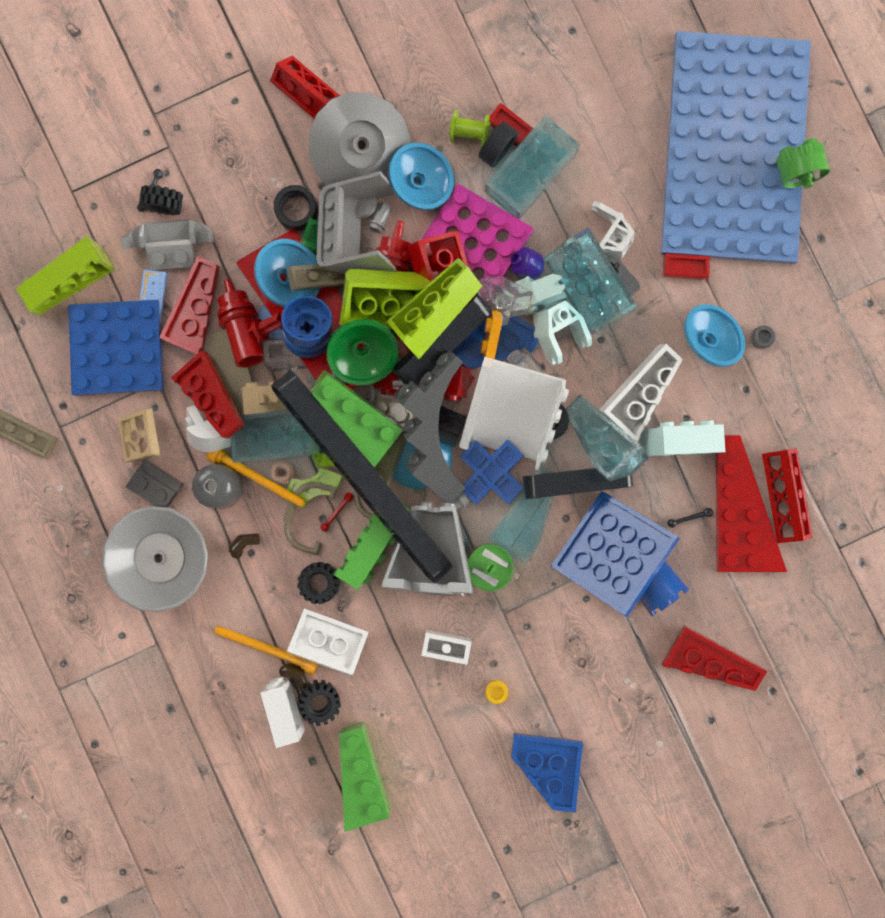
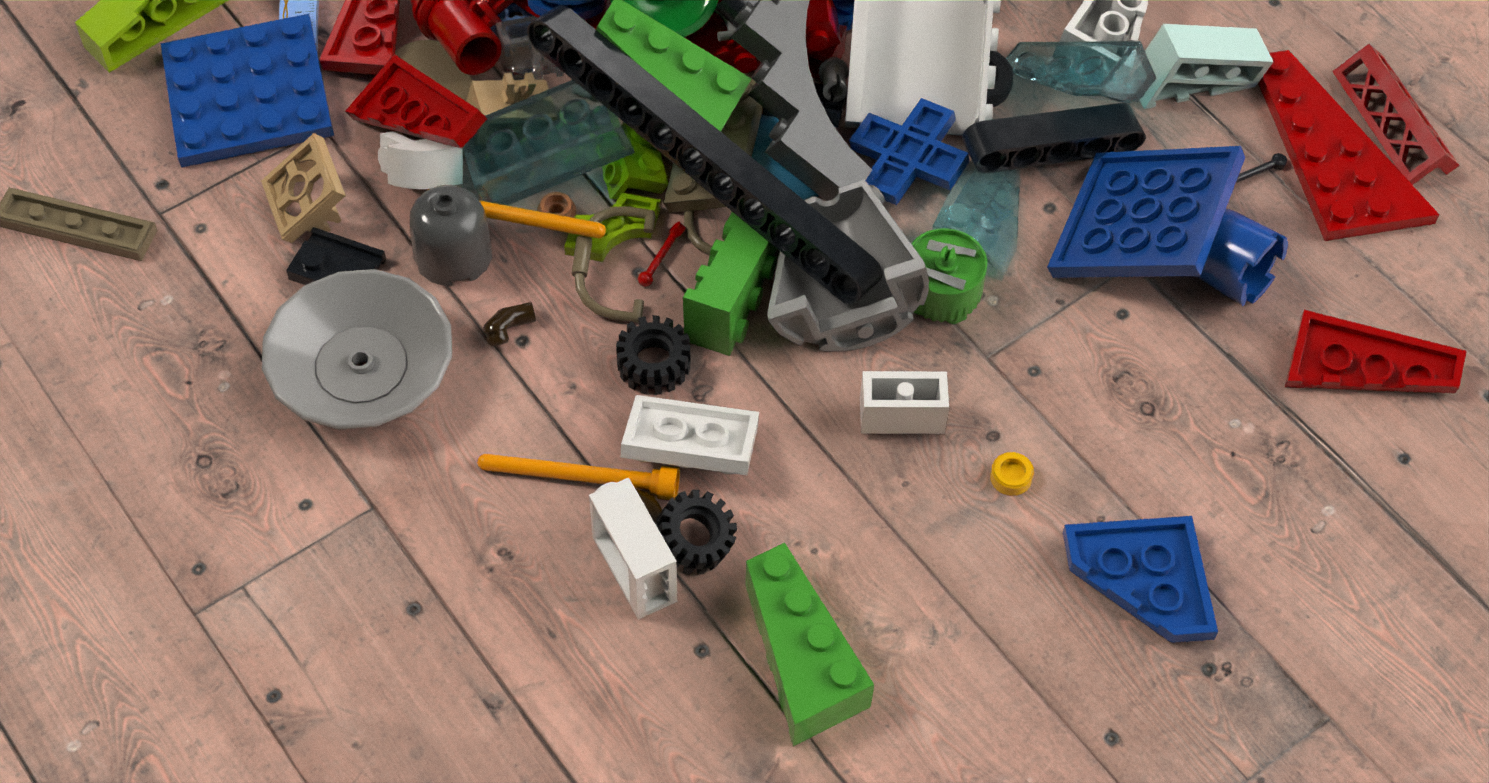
camera: 15 degrees left, 30 degrees down
none -> light grey pin [818,57,849,102]

